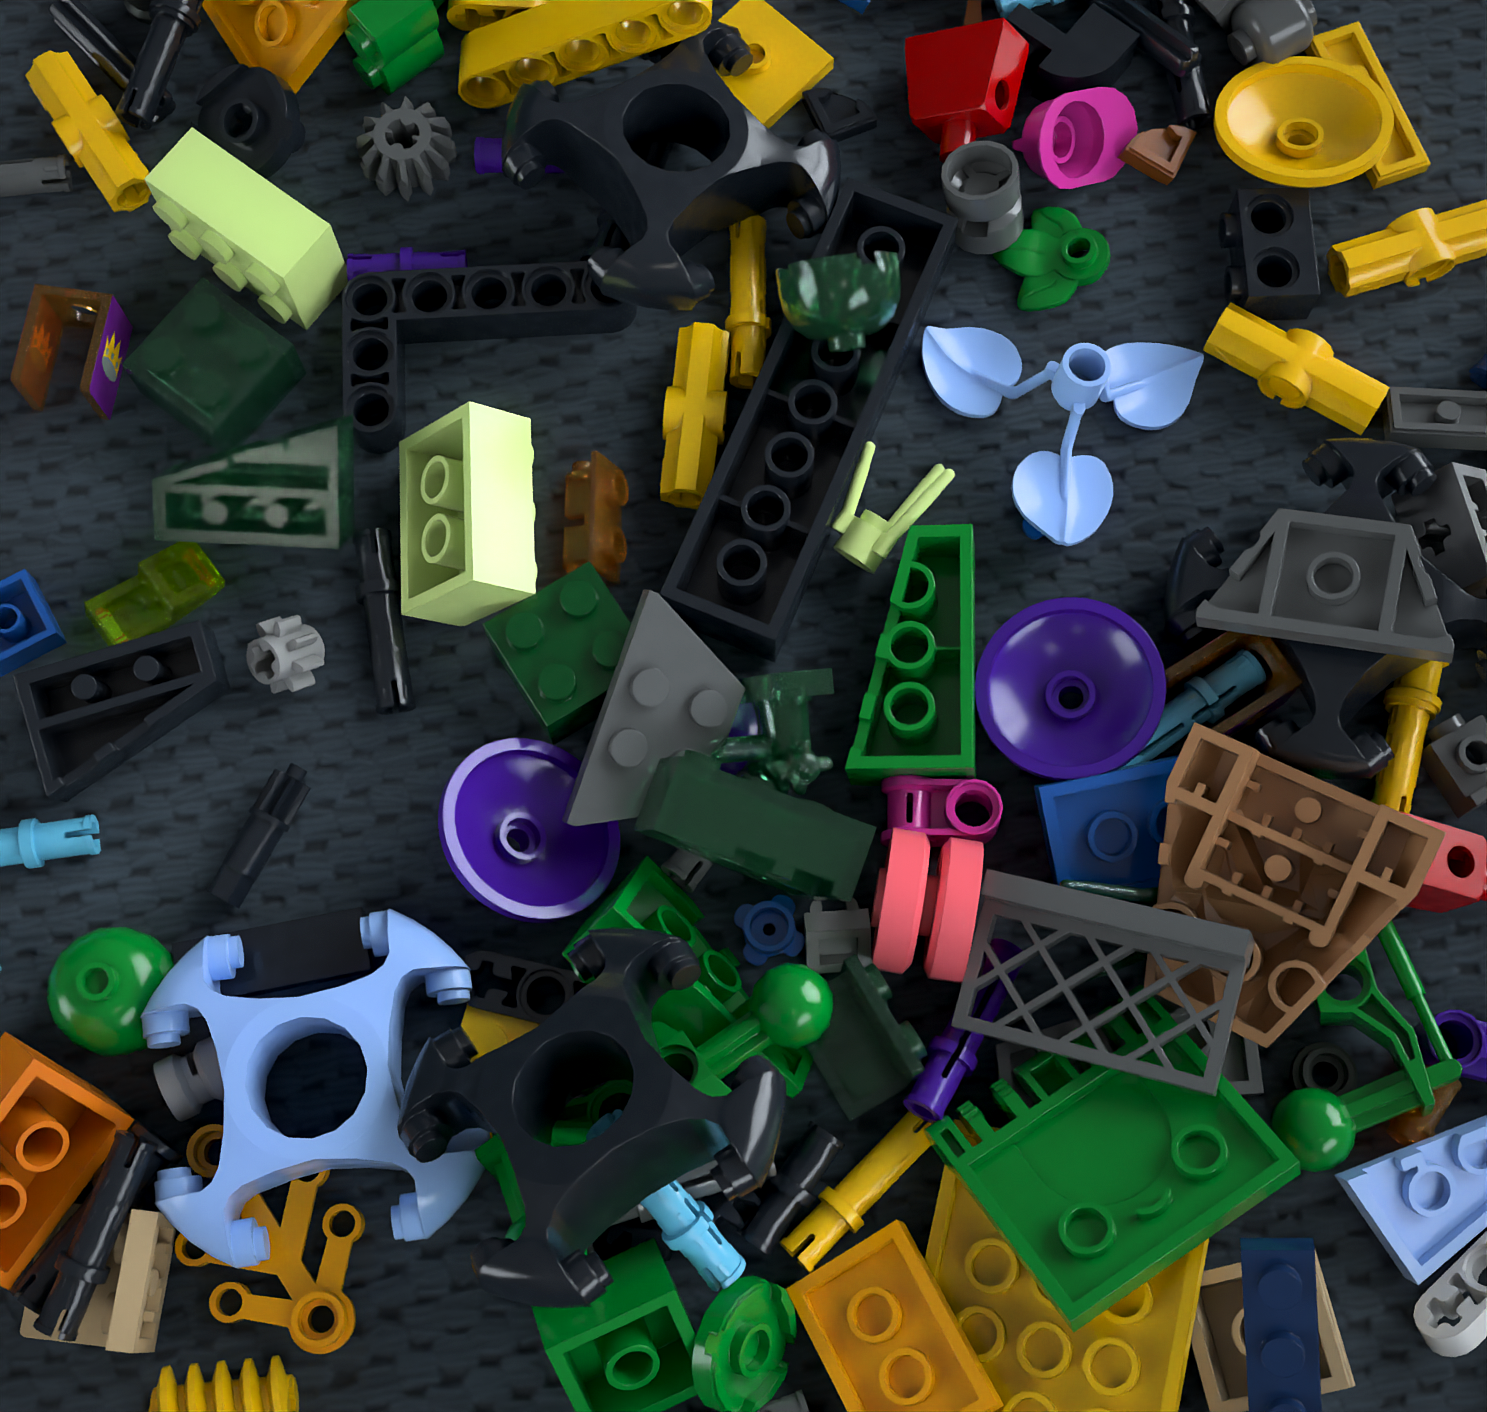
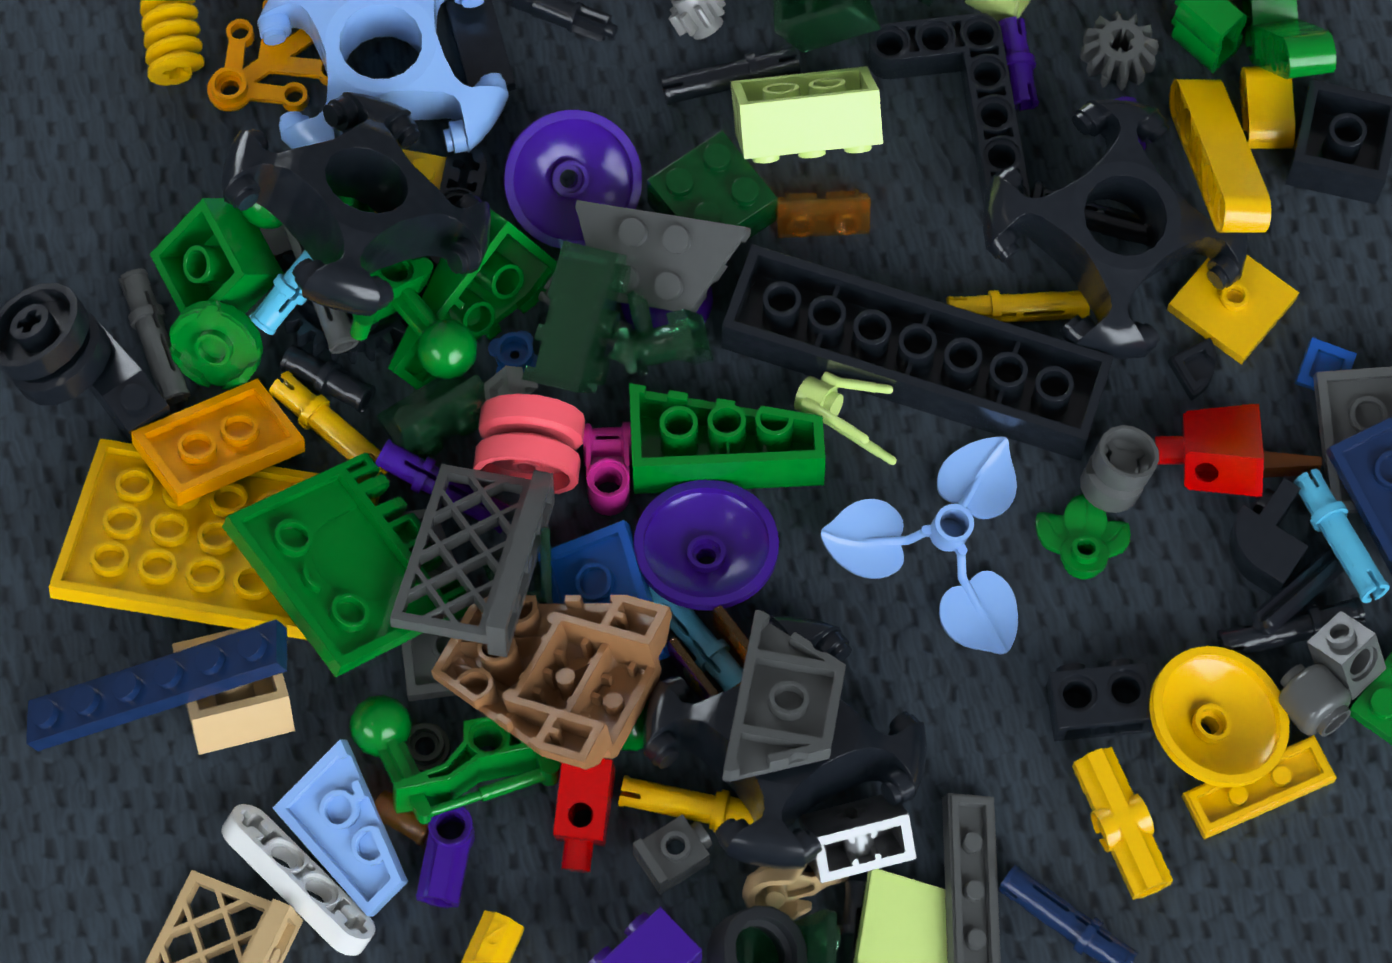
camera: 85 degrees right, 5 degrees down
yellow piece [660,322,730,509] -> none
clear green cylinder [776,251,901,352] -> none
dark pink piece [1012,87,1138,189] -> none
dark orange tile [1117,125,1197,185] -> none
yellow piece [1203,302,1390,436] -> none

